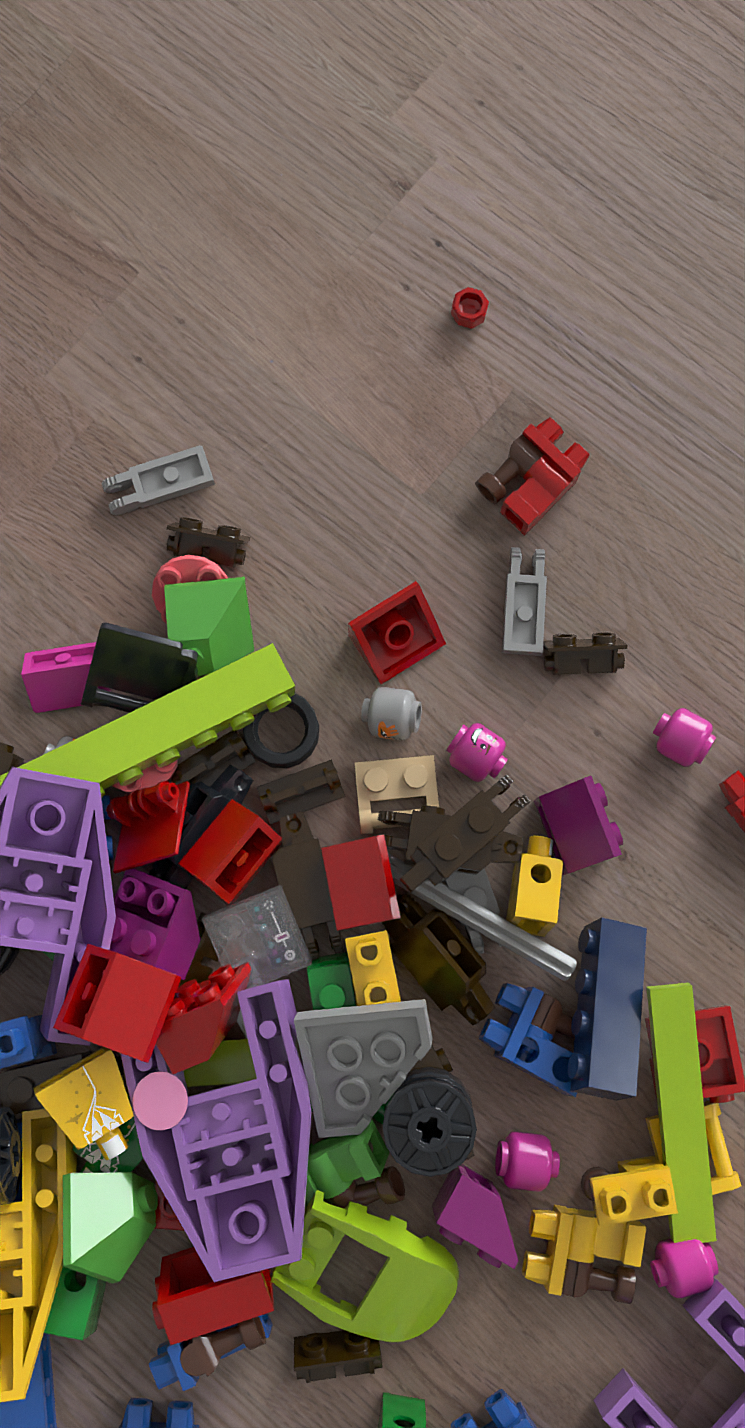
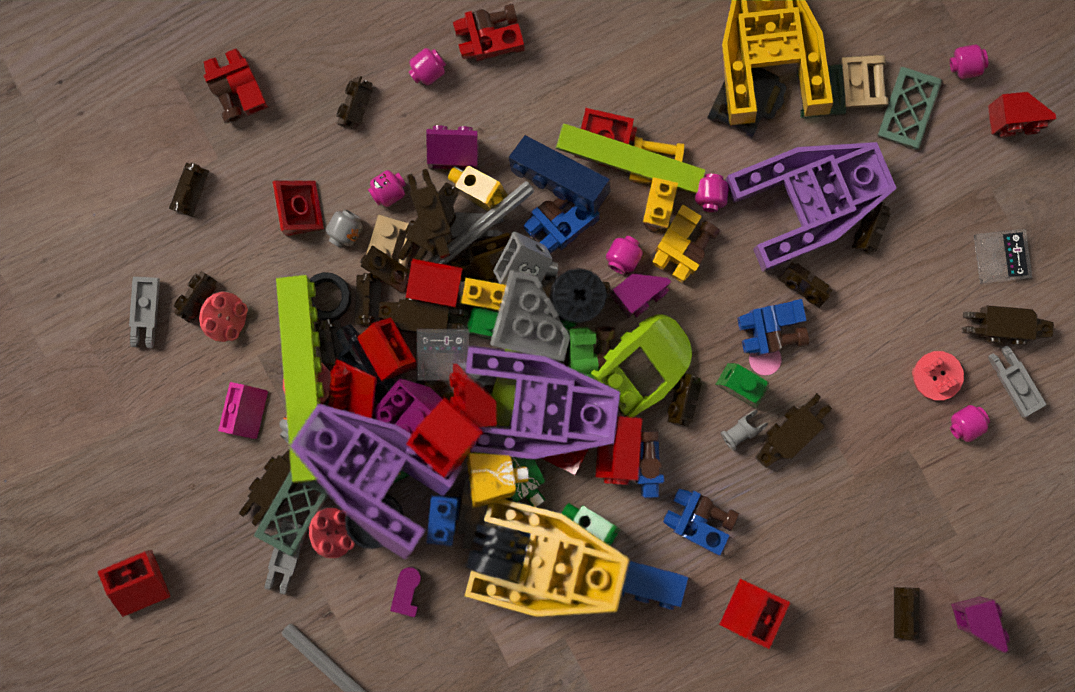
camera: 70 degrees left, 5 degrees up
bright green slope [63,1172,158,1284] -> none
black piece [81,623,198,713] -> none
bright pink sticker [133,1071,188,1130] -> none
bright green slope [164,577,254,675] -> none
red tile [451,287,489,329] -> none
light grey hinge [502,547,547,656] -> none
none -> dark brown hinge [169,162,210,217]
none -> dark brown hinge [360,245,410,294]
none -> light grey torso [493,232,558,285]

